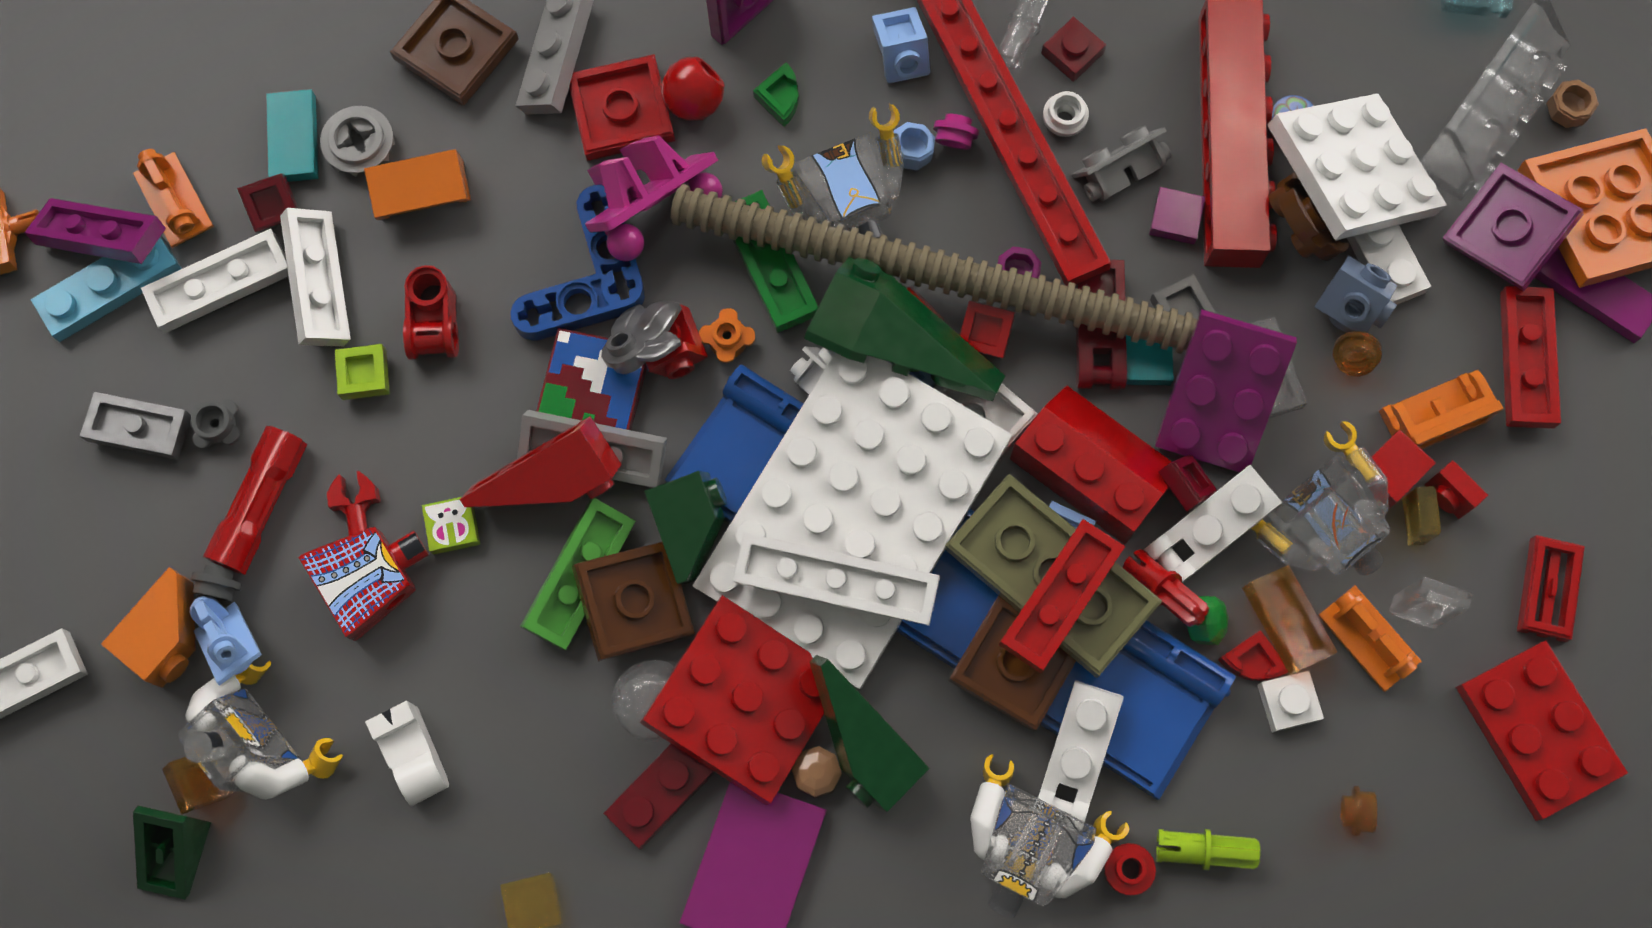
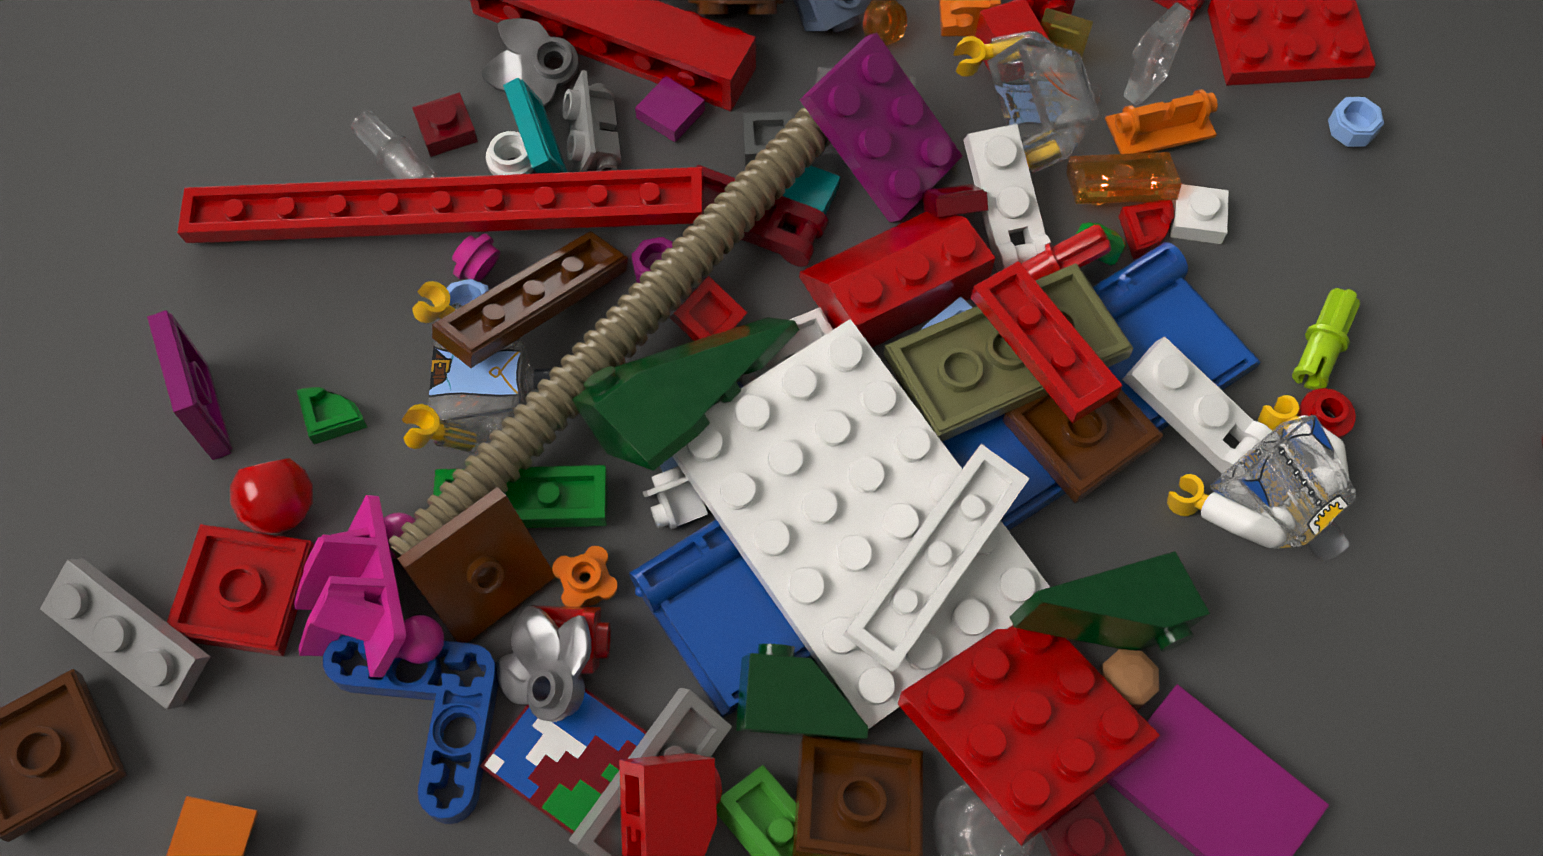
camera: 70 degrees left, 10 degrees down
light blue bracket [872,7,930,83] -> none
clear orange plate [1340,786,1377,836] -> none
none -> reddish brown plate [397,487,555,643]
none -> reddish brown tile [432,231,628,368]
none -> flat silver plate [481,18,579,107]
none -> teal tile [503,77,567,173]
none -> light blue tile [1328,97,1384,147]

